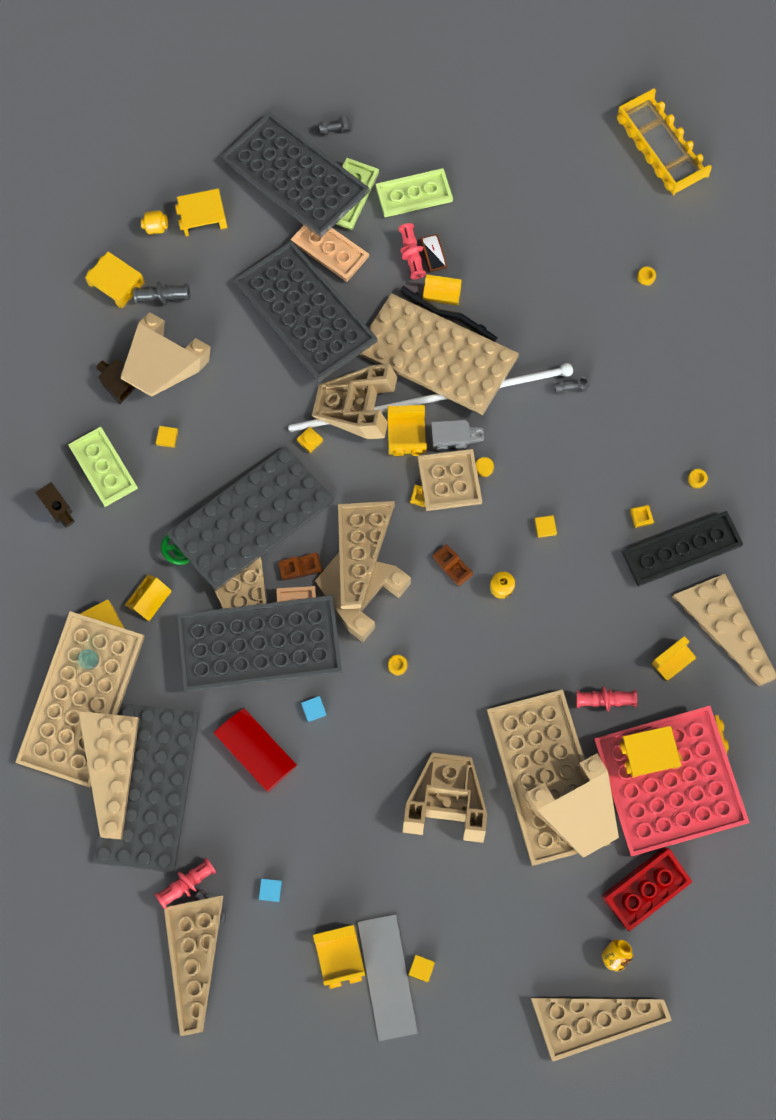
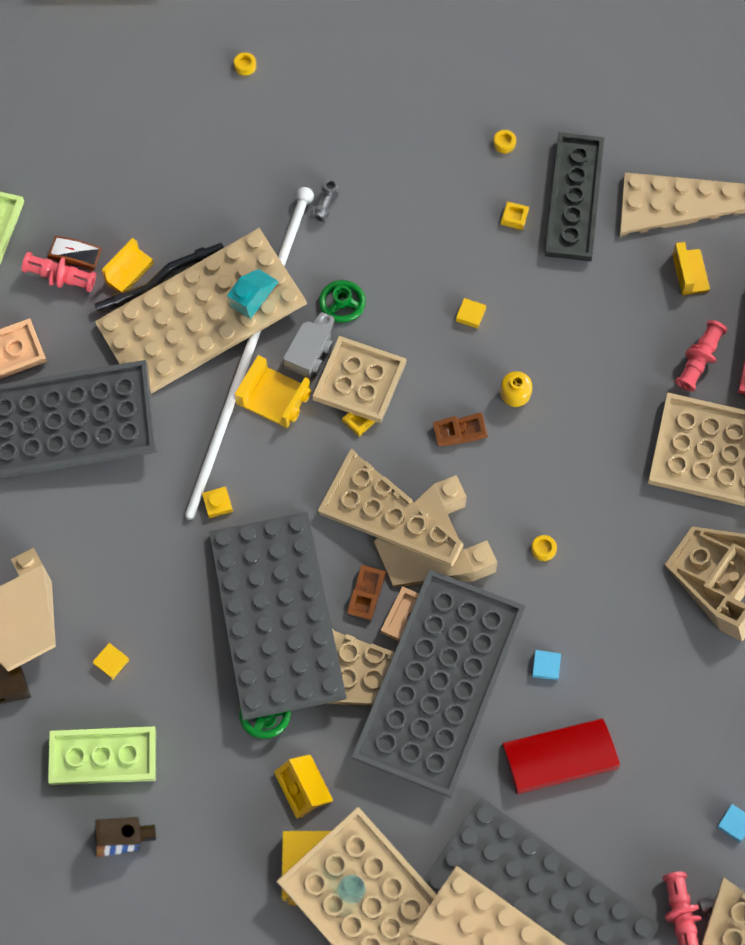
camera: 60 degrees left, 5 degrees down
tan wedge [312,364,397,439] -> none
yellow tile [476,457,494,477] -> none
none -> teal slope [226,269,278,319]
none -> green piece [319,280,366,323]

